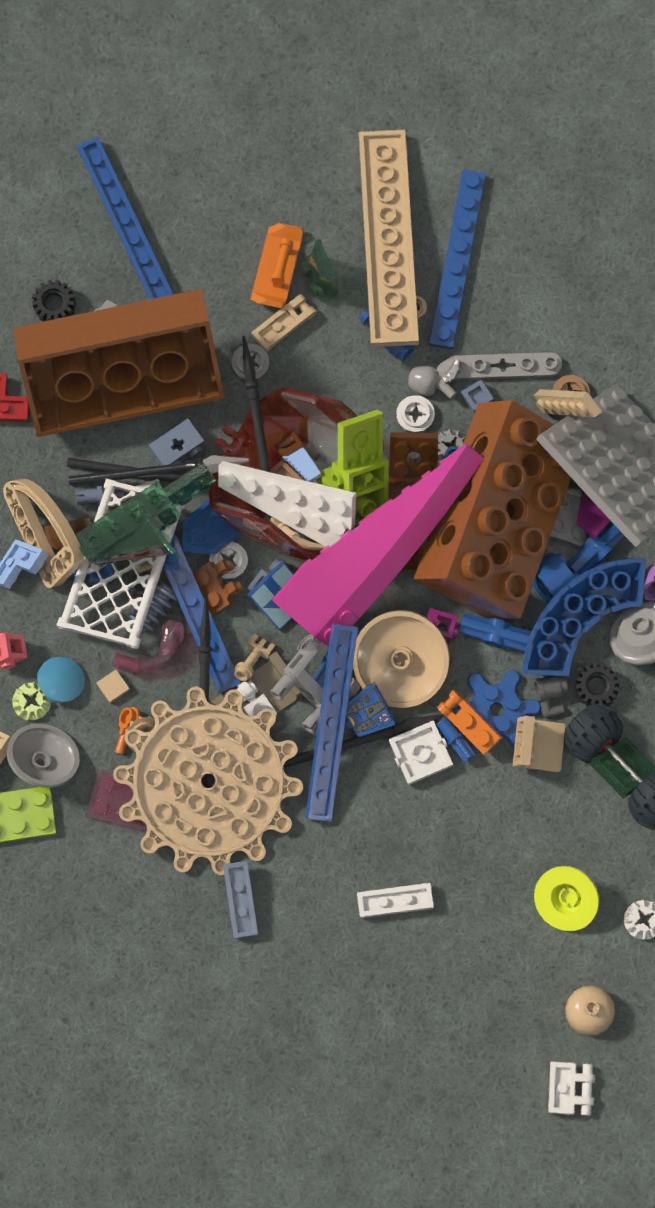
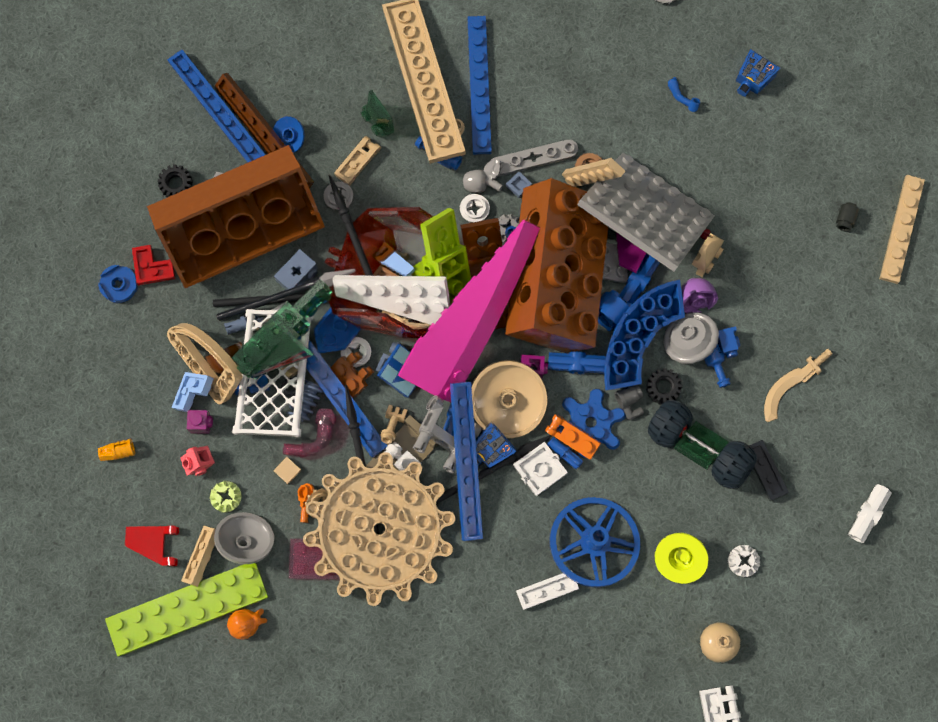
camera: 15 degrees left, 0 degrees up
dark azure dish [37,657,85,703] -> none
sand blue plate [223,861,258,938] -> none
orange piece [251,223,304,308] -> none
tan bracket [513,716,565,772] -> none
none -> magenta brick [187,410,213,434]
none -> reddish brown plate [215,73,314,189]
none -> orange piece [227,608,267,640]
none -> blue dish [273,116,305,153]
none -> blue wheel [550,497,640,587]

